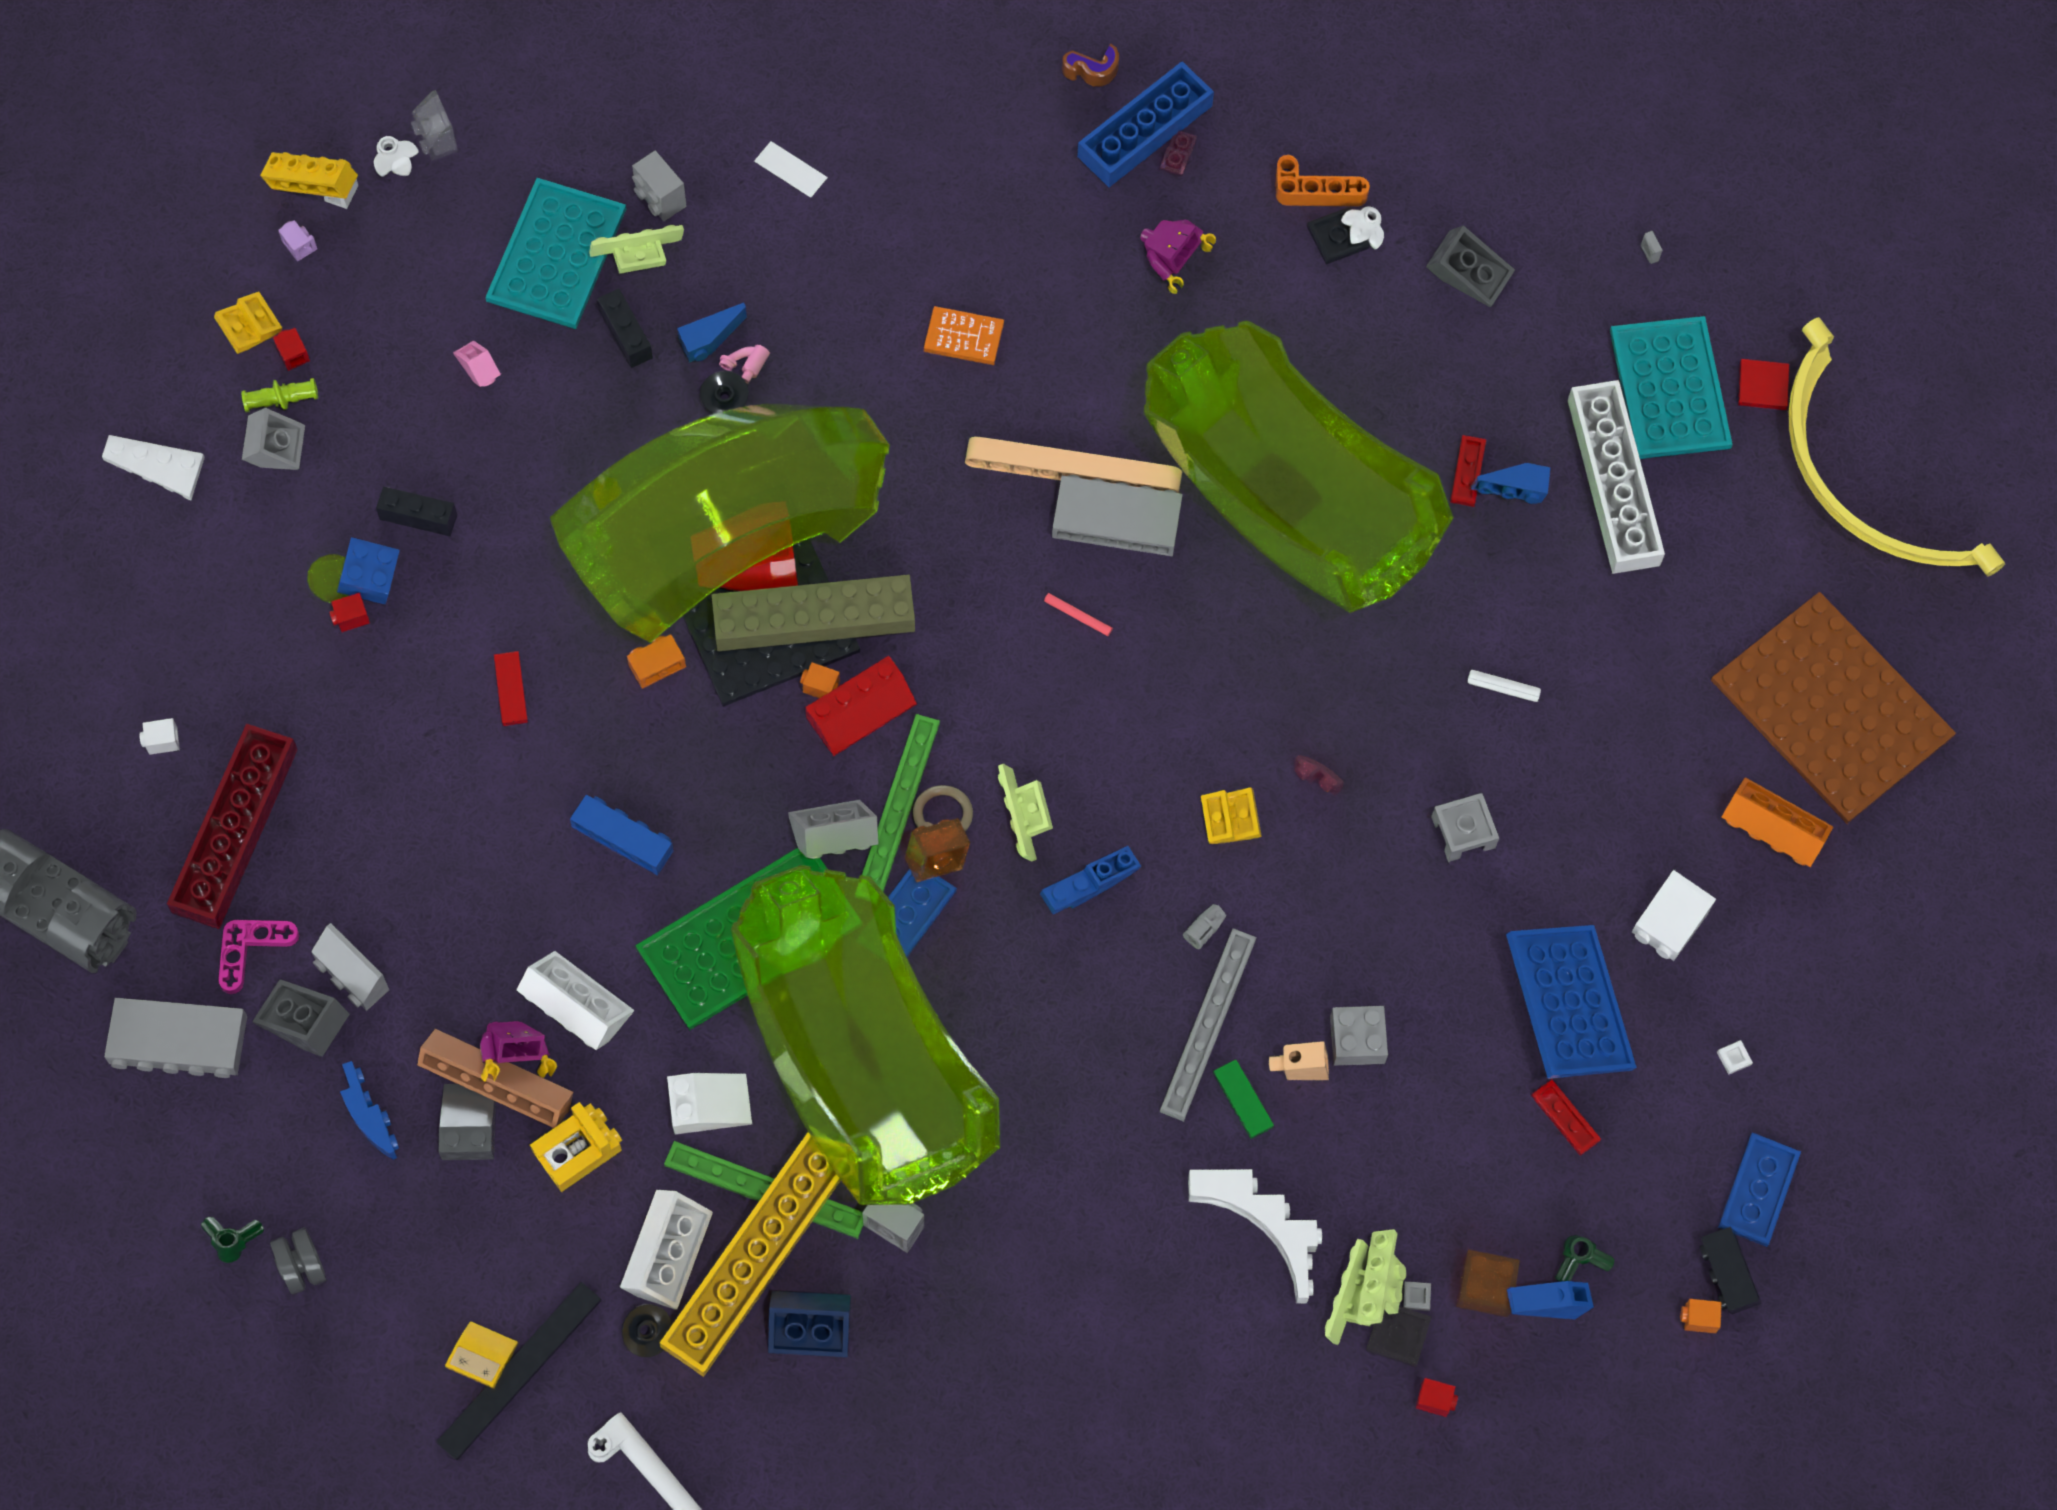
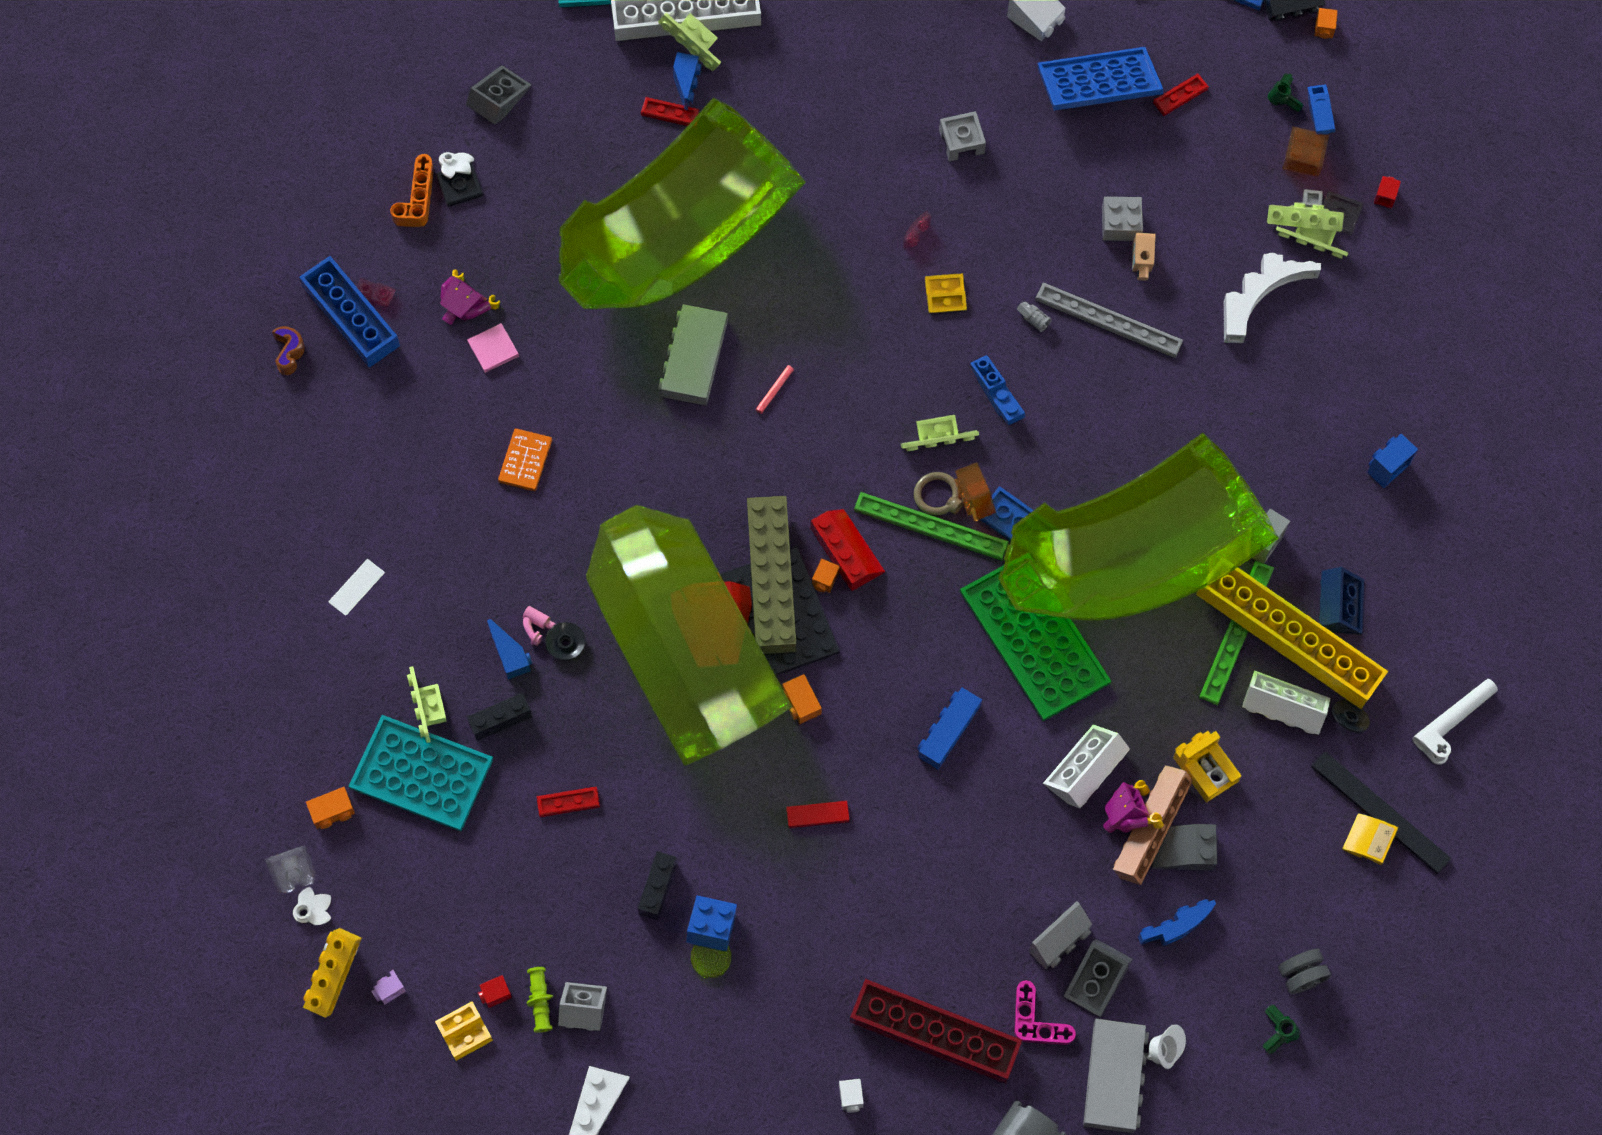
camera: 85 degrees left, 0 degrees up
red brick [329,593,370,632] -> none
bright pink slope [453,341,501,387] -> none
light grey brick [632,150,687,221] -> none
white slope [667,1073,752,1134] -> none
light grey slope [788,800,878,859] -> none
light nougat beam [965,437,1182,493] -> none
green tile [1213,1060,1274,1139] -> none
white axle [1468,670,1541,702] -> none
none -> orange brick [306,787,355,829]
none -> bright pink tile [467,324,519,373]
none -> red tile [536,786,600,817]
none -> yellowish green bracket [658,13,721,71]
none -> white piece [1147,1025,1186,1069]
none -> blue brick [1367,434,1418,488]

